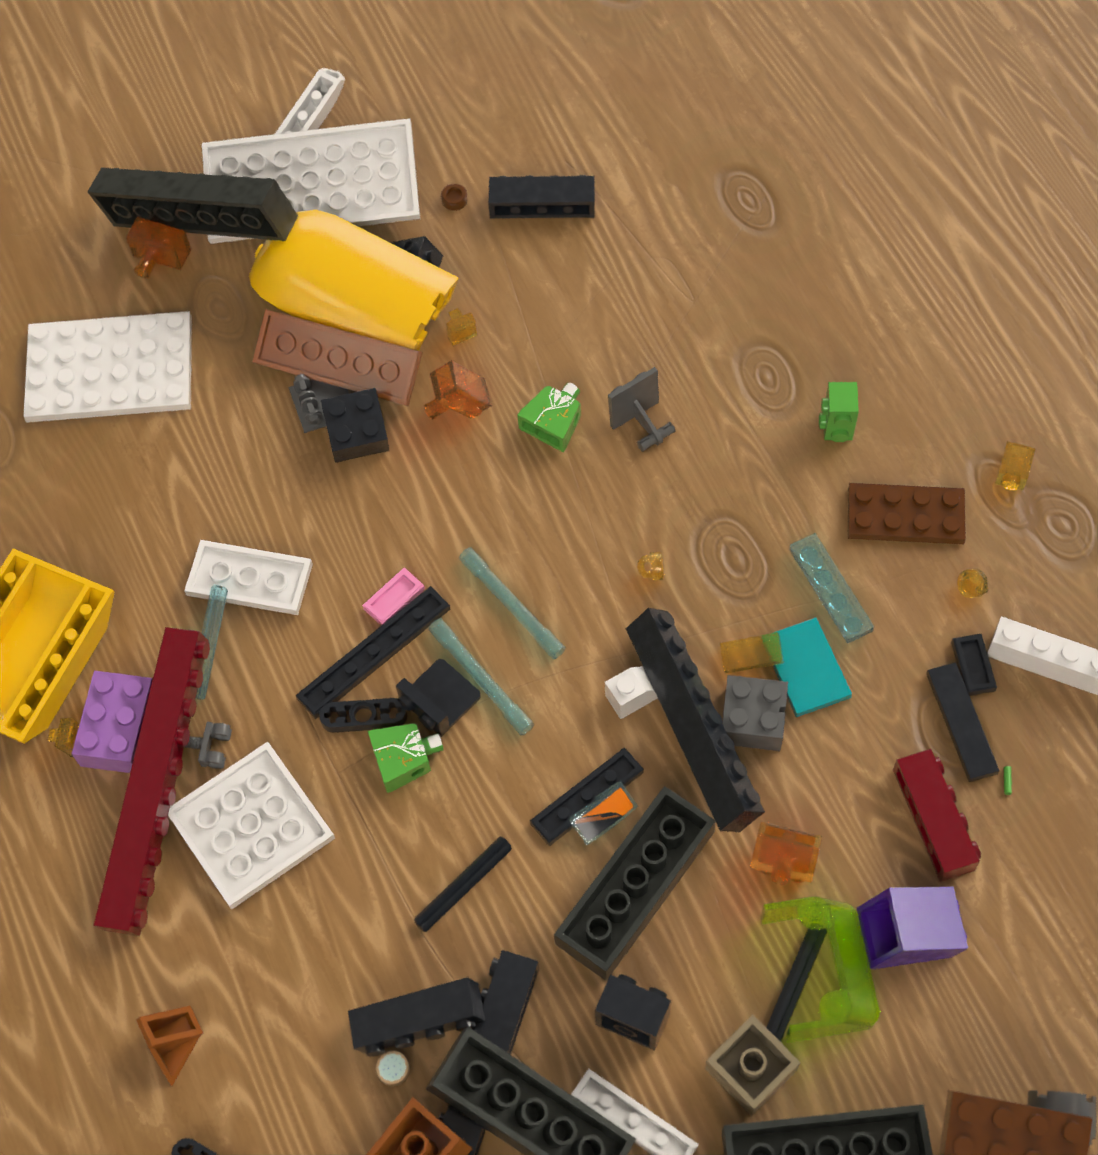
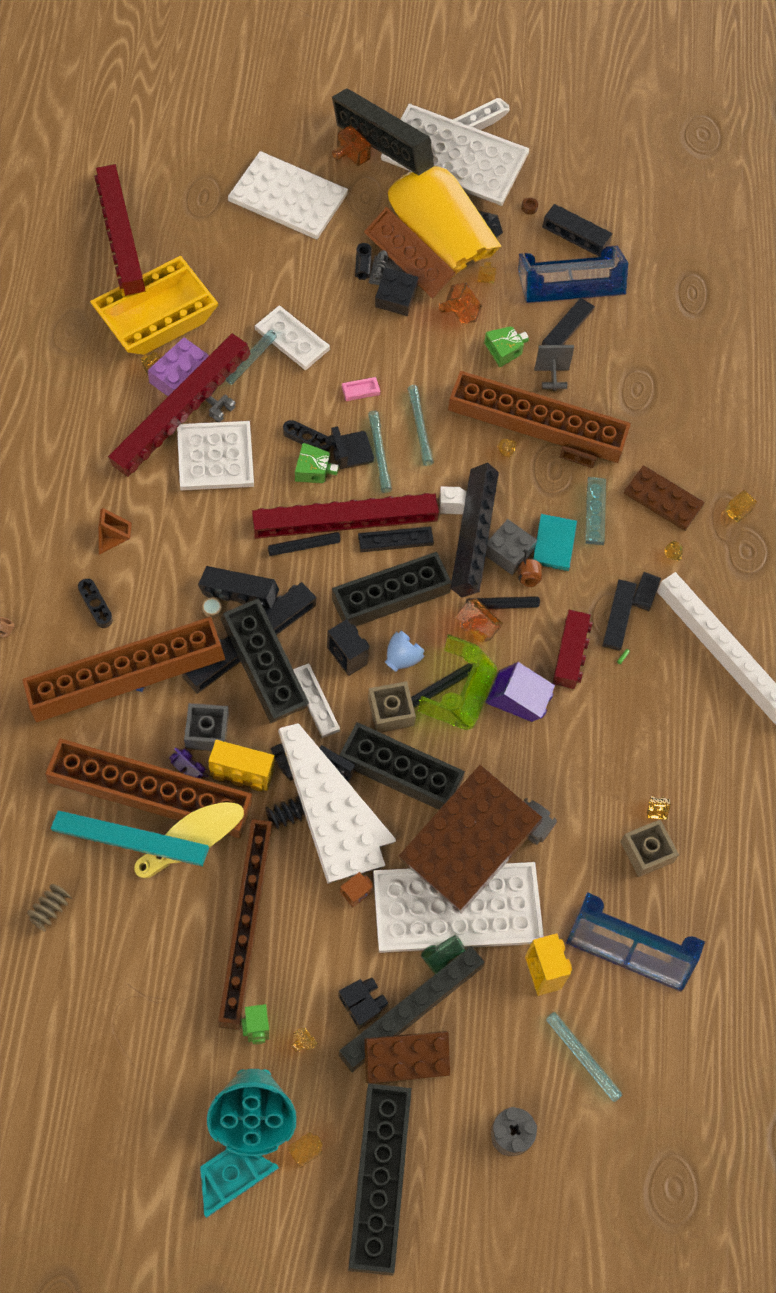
camera: 20 degrees right, 0 degrees up
black tile [295,586,451,719] -> none
slope [569,781,638,845] -> none
clear yellow tile [720,632,784,674] -> none
bright green brick [819,382,859,442] -> none
none -> dark red brick [252,493,439,539]
none -> black piece [355,243,372,280]
none -> light blue piece [385,631,425,672]
none -> dark orange brick [448,371,631,463]
none -> black axle [466,596,540,610]
none -> clear blue windscreen [518,246,629,303]
none -> dark orange head [518,559,542,587]
none -> black tile [542,298,595,345]
none -> reddish brown slope [559,446,597,468]

